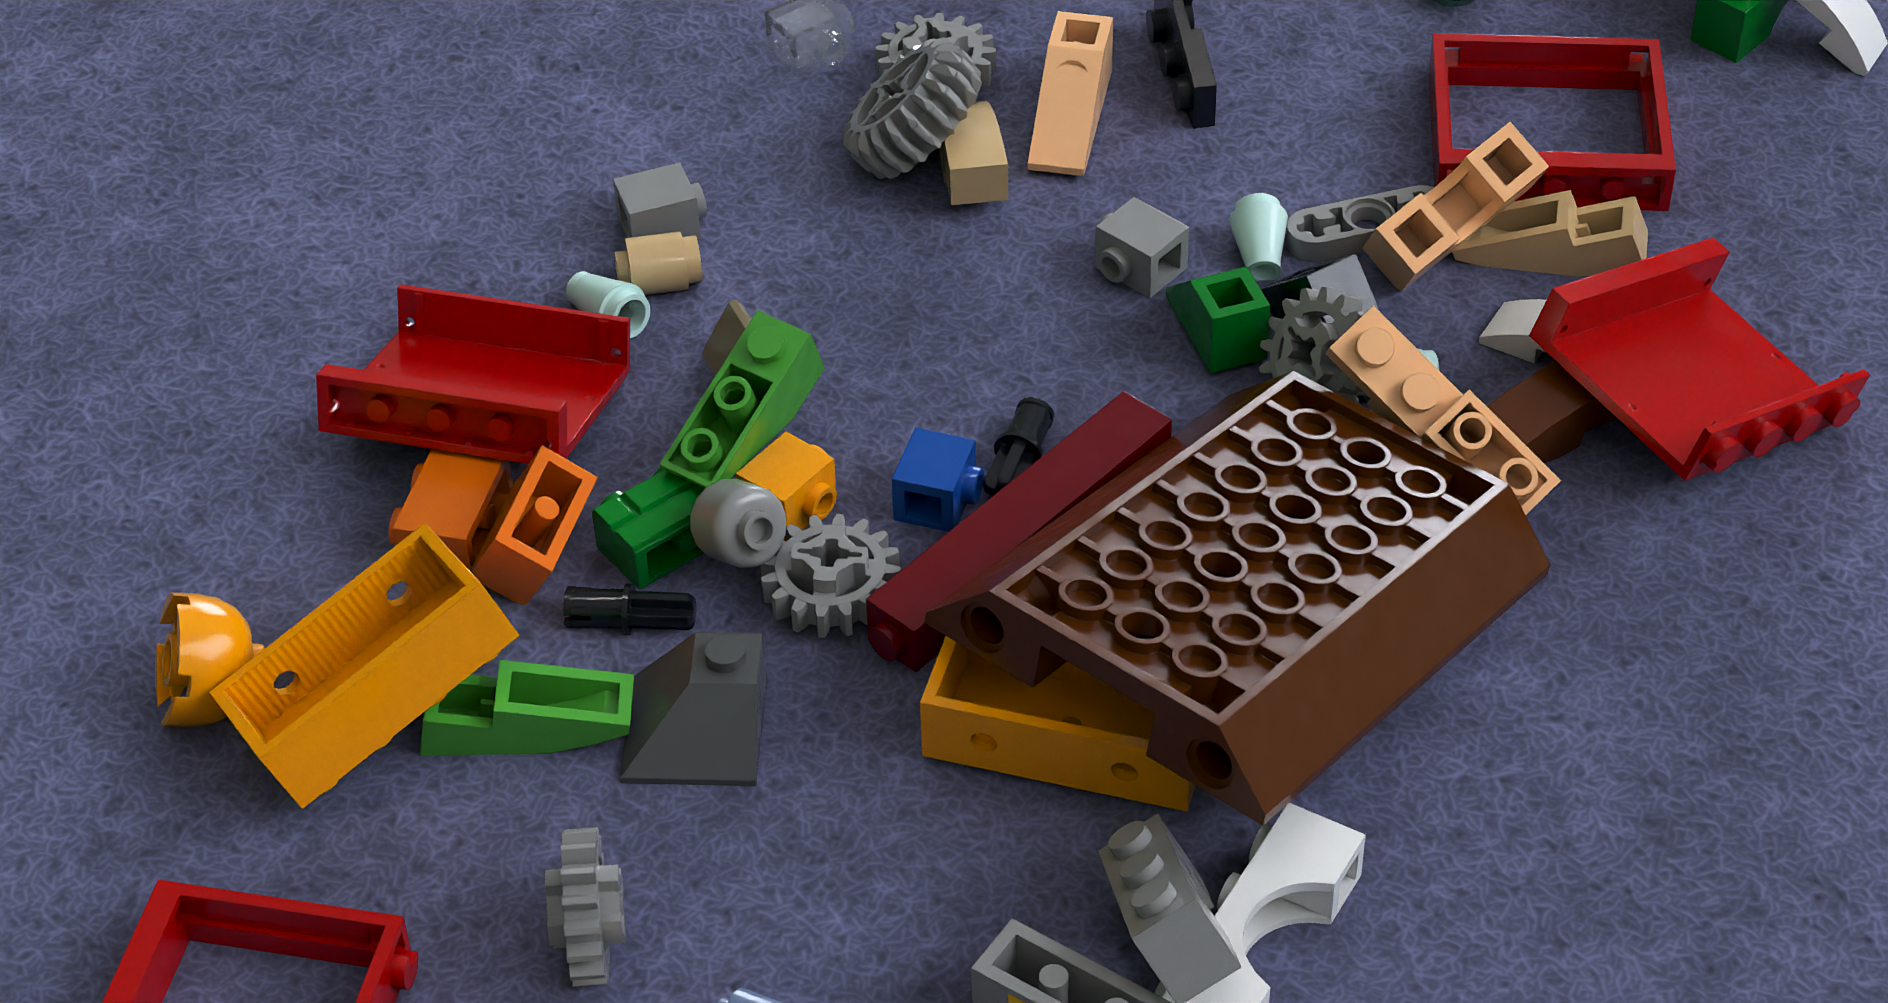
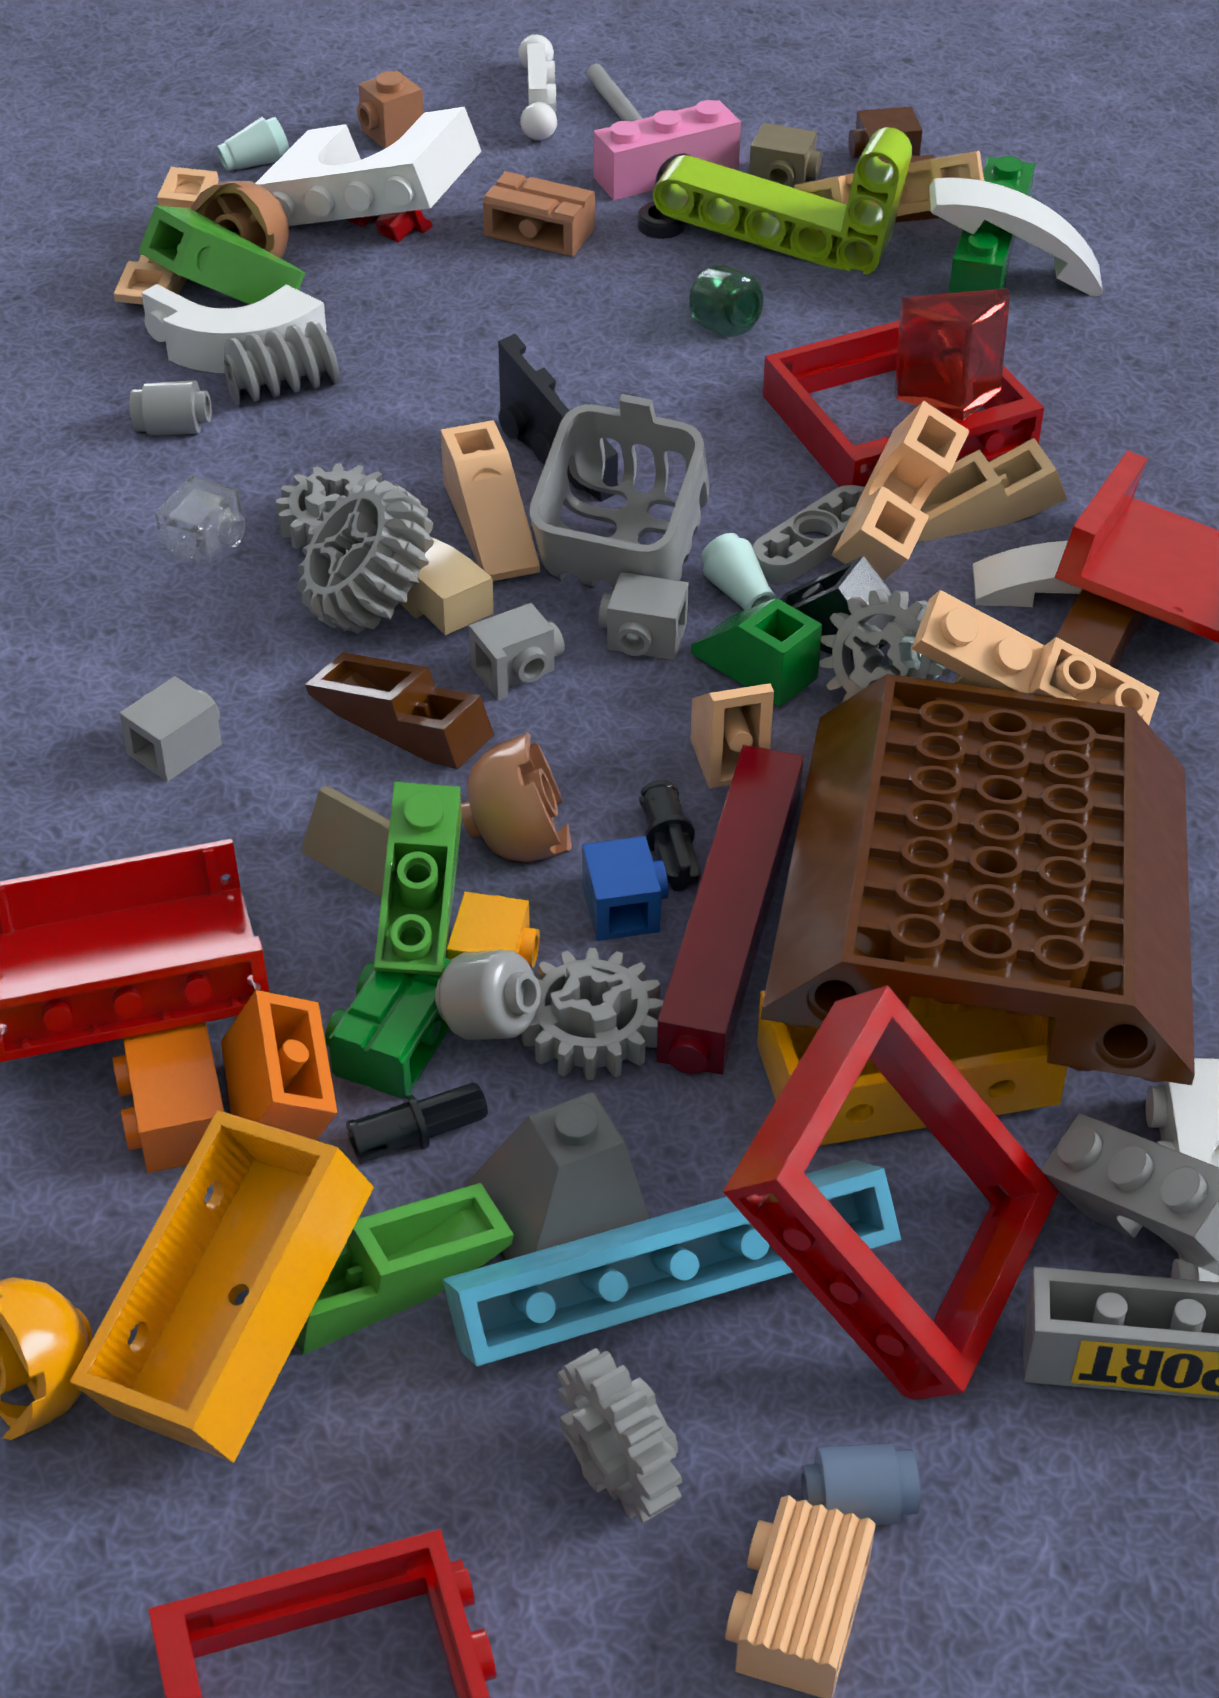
camera: 30 degrees left, 0 degrees up
light aqua cone [566,271,650,339] -> none
tan brick [614,231,703,295] -> none
none -> reddish brown slope [305,652,494,769]
none -> medium azure brick [442,1160,901,1367]
none -> nougat cylinder [461,732,572,863]
none -> light grey brick [469,603,565,700]
none -> light grey piece [529,394,710,589]
none -> light nougat slope [690,683,774,788]
none -> red window [723,985,1059,1400]
none -> clear red slope [894,288,1010,421]

